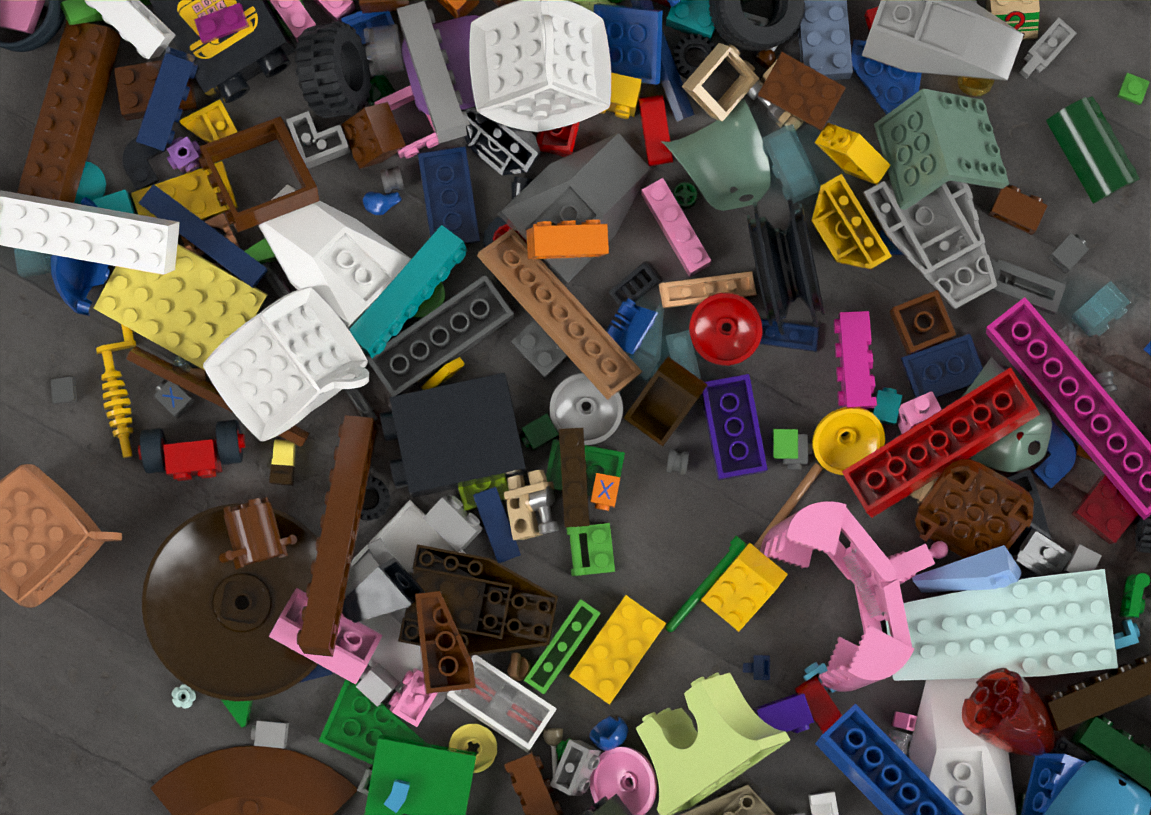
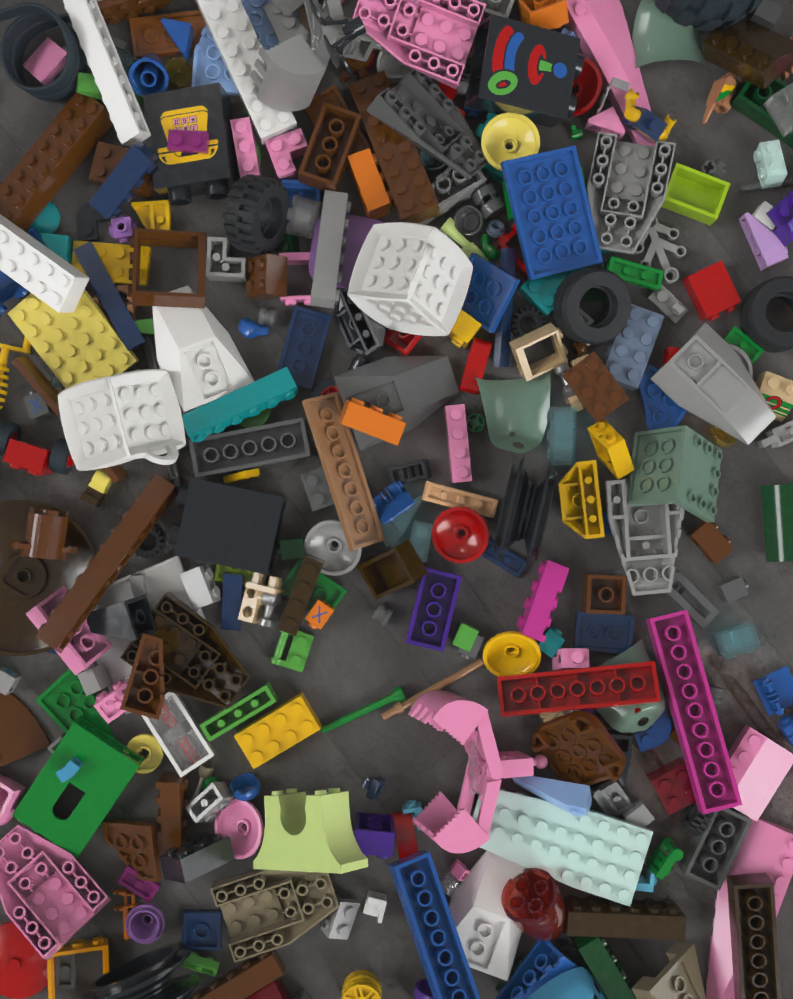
camera: 25 degrees right, 5 degrees up
medium nougat plate [507,653,530,681] -> none
yellow brick [701,543,788,632] -> none

